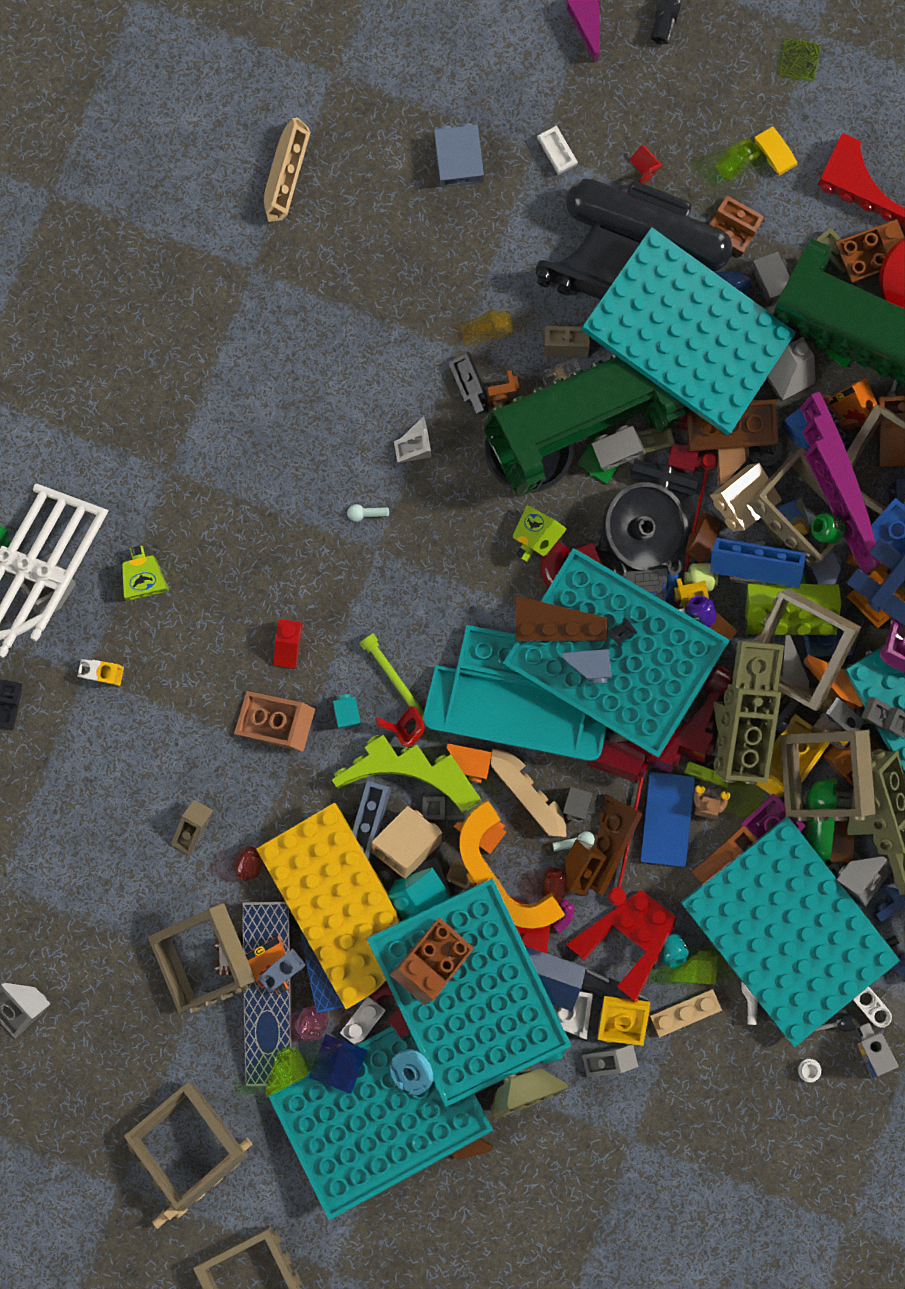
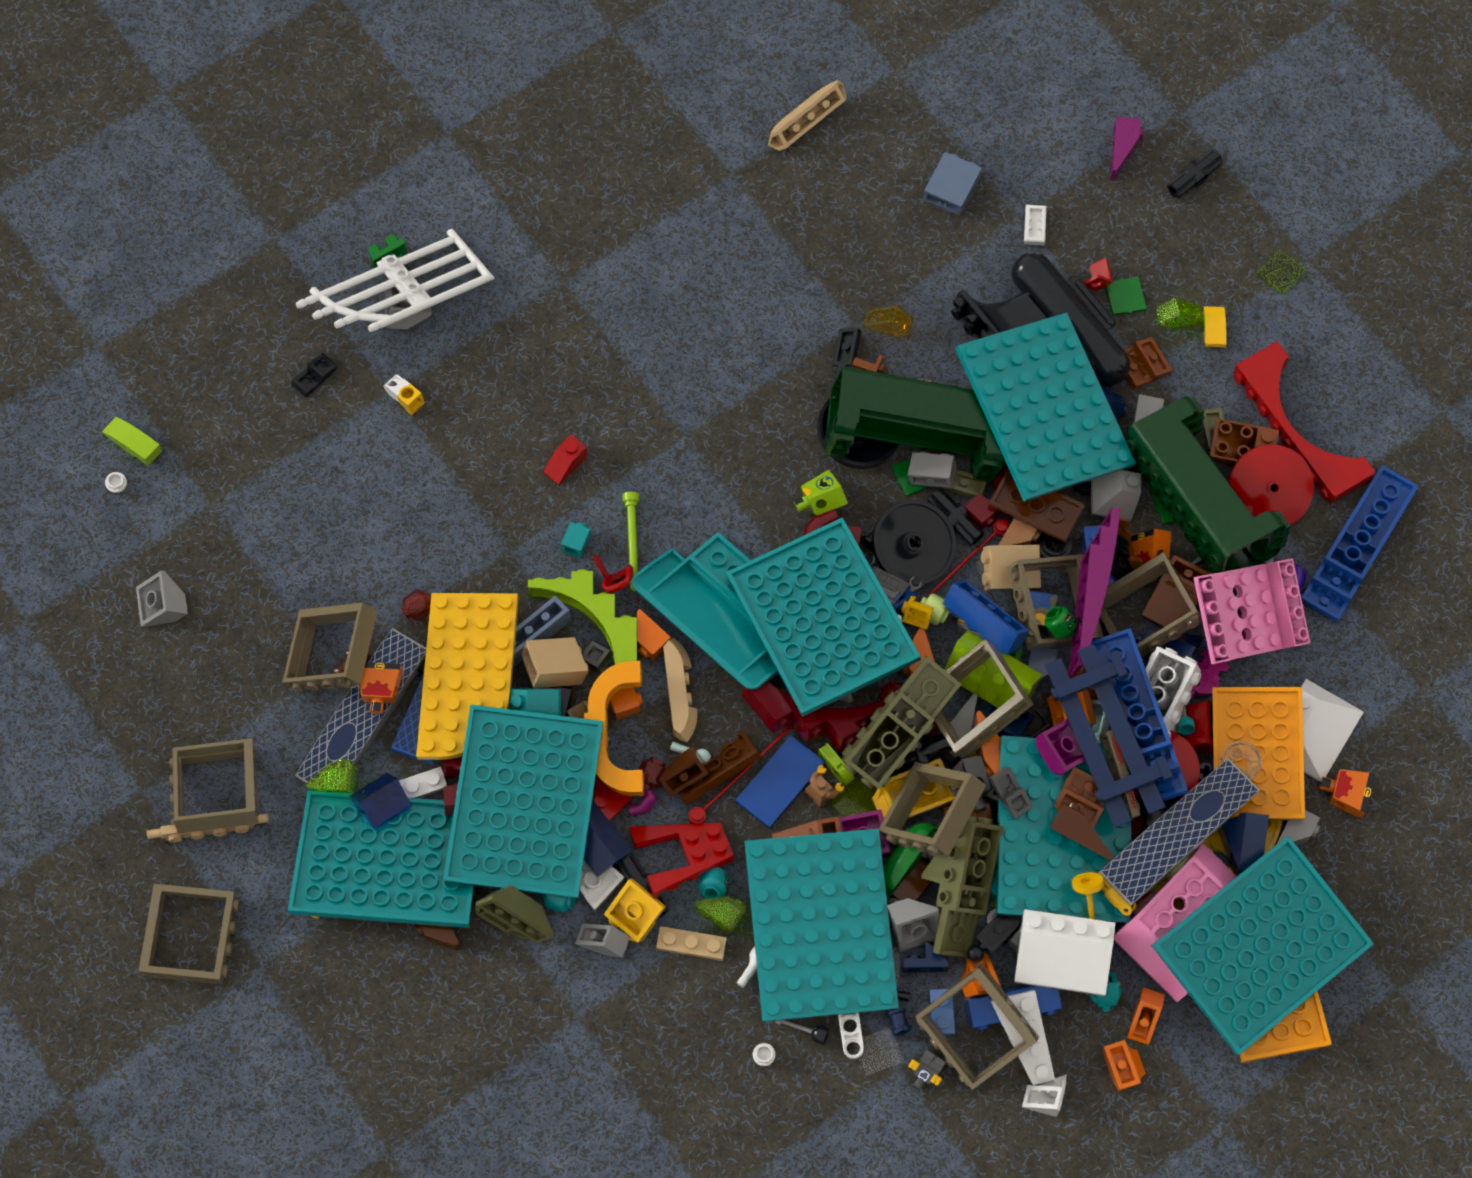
camera: 30 degrees right, 15 degrees down
lime torso [122,546,169,601] -> none
dark tan slope [171,800,214,855] -> none
nougat slope [234,691,315,752] -> none
sand blue leg [258,949,305,993] -> none
clear pink head [295,1006,329,1041] -> none
light aqua bar [347,504,389,522] -> none
dark orange slope [390,917,474,1006] -> none
medium azure tile [390,1049,433,1095] -> none
white slope [394,416,431,463] -> none
reddish brown wing [516,596,607,642] -> none
dark tan hinge [544,326,589,358] -> none
sand blue slope [562,649,612,684] -> none
dark grey brick [562,787,592,823] -> none
black bush [607,617,638,647] -> none
reddish brown slope [685,512,722,563] -> none
dark purple head [685,595,716,627] -> none
light grey torso [857,1023,899,1079] -> none
none -> green piece [1106,277,1147,315]

